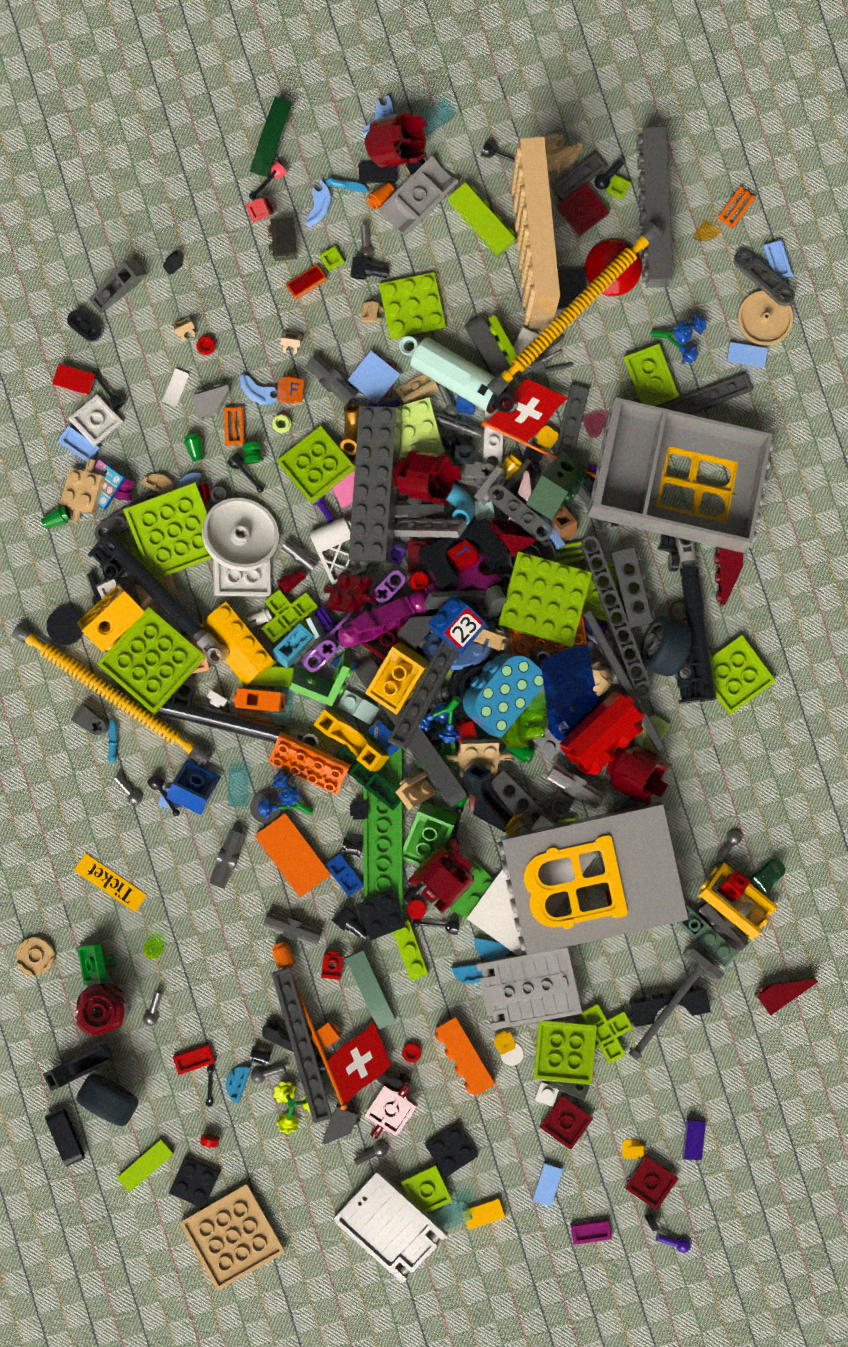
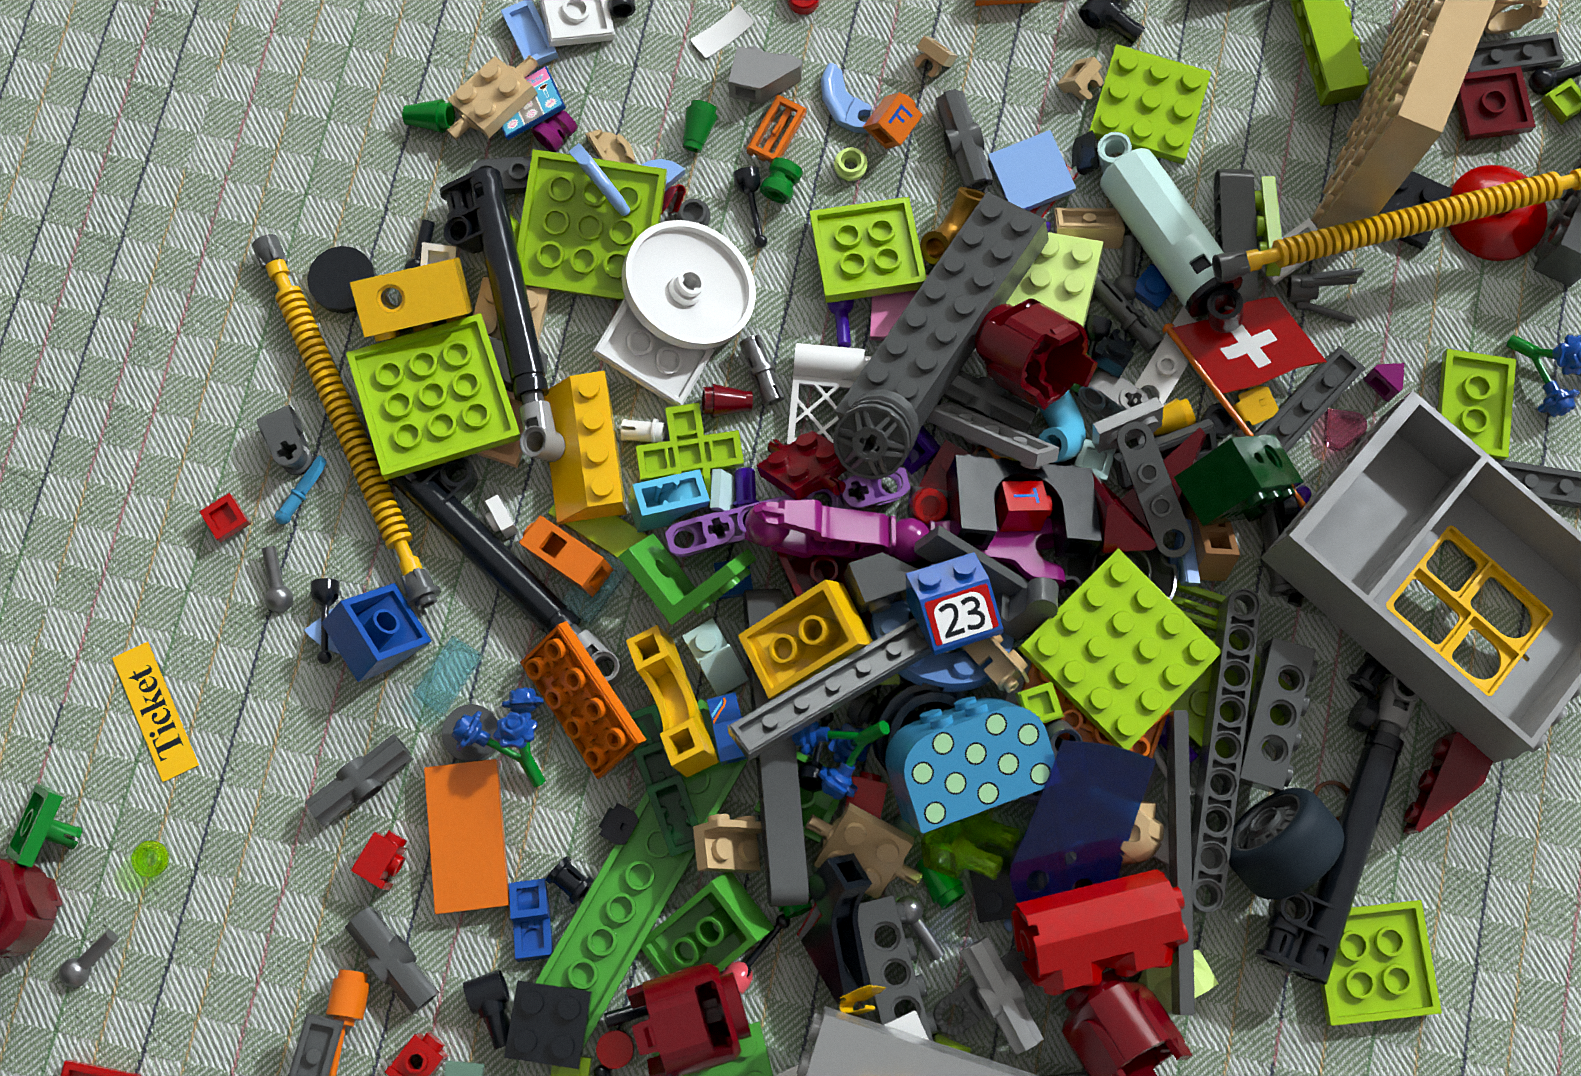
camera: 30 degrees right, 10 degrees down
none -> red plate [199,493,251,543]
none -> red brick [350,830,407,890]
none -> light blue piece [568,143,630,216]
none -> dark grey wheel [833,389,919,479]
none -> flat silver bar [896,895,946,961]
none -> lime tile [1015,681,1064,723]
none -> black piece [1072,130,1099,175]
none -> magenta slope [1363,363,1405,402]

